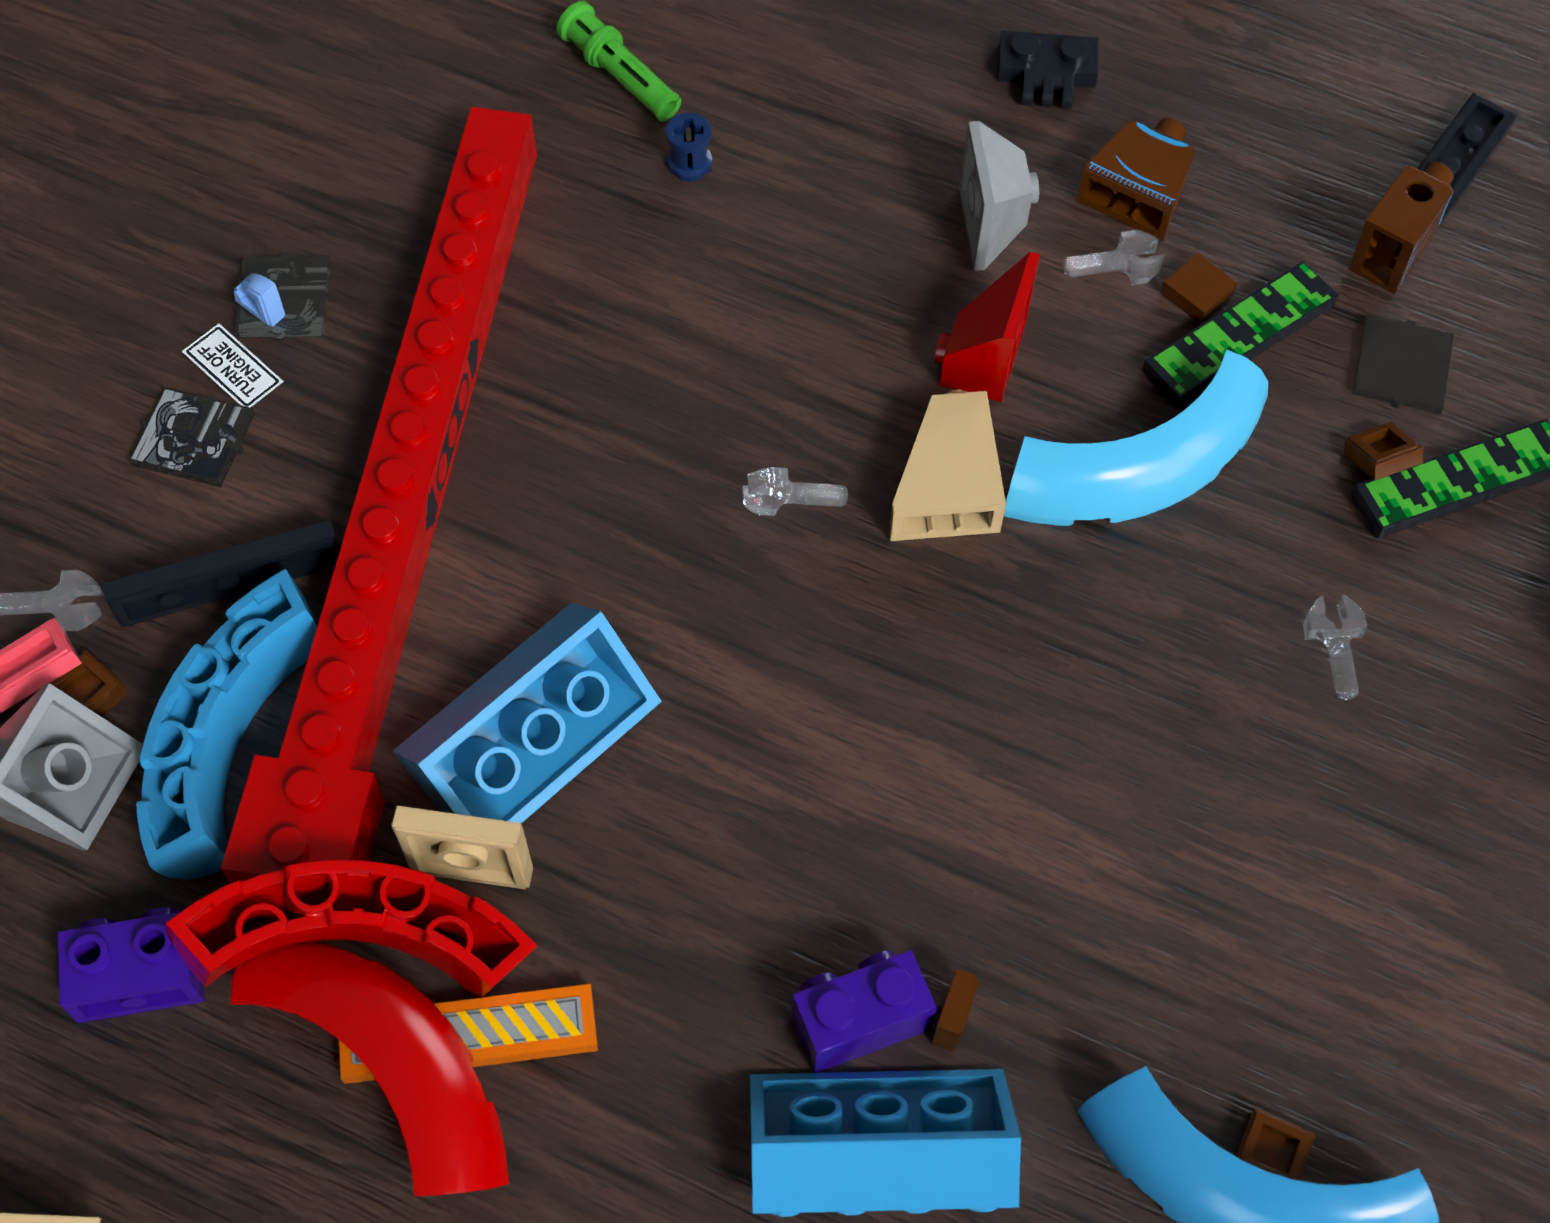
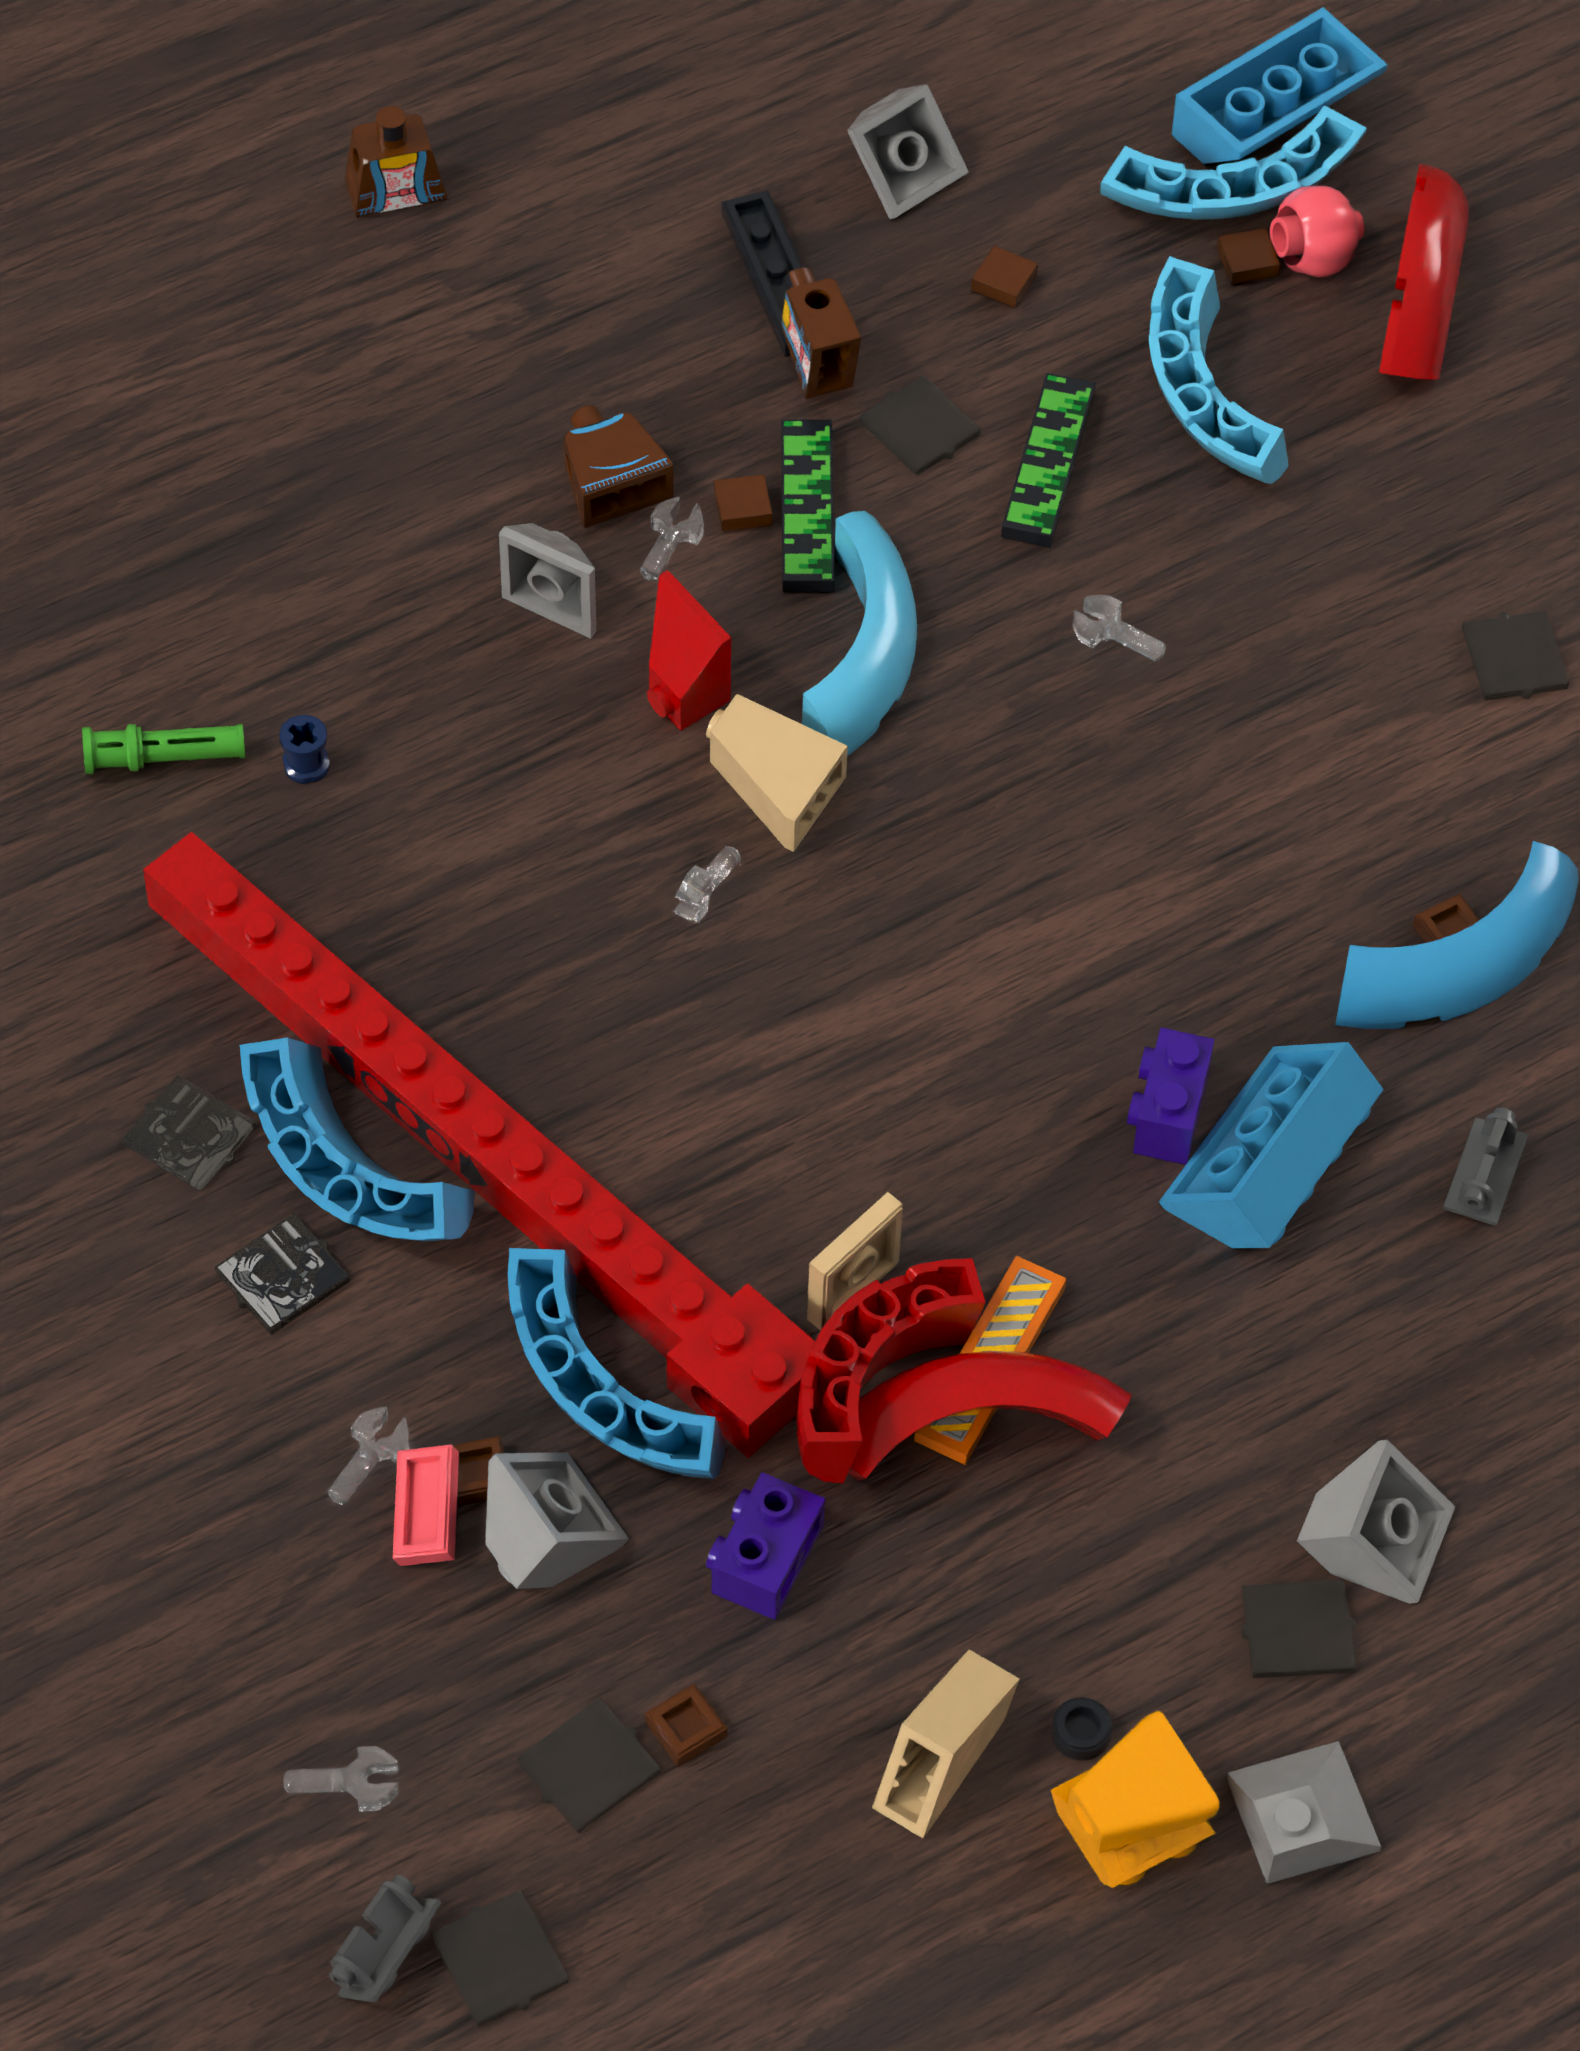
camera: 55 degrees left, 5 degrees down
black tile [102,520,340,627] -> none
white sticker [182,323,284,411] -> none
light blue tile [234,273,286,327] -> none
dark azure slope [393,603,662,823] -> none
reddish brown tile [932,968,979,1052] -> none
black hinge [998,30,1099,108] -> none
reddish brown tile [1344,422,1424,481] -> none
none -> dark azure brick [239,1038,475,1241]

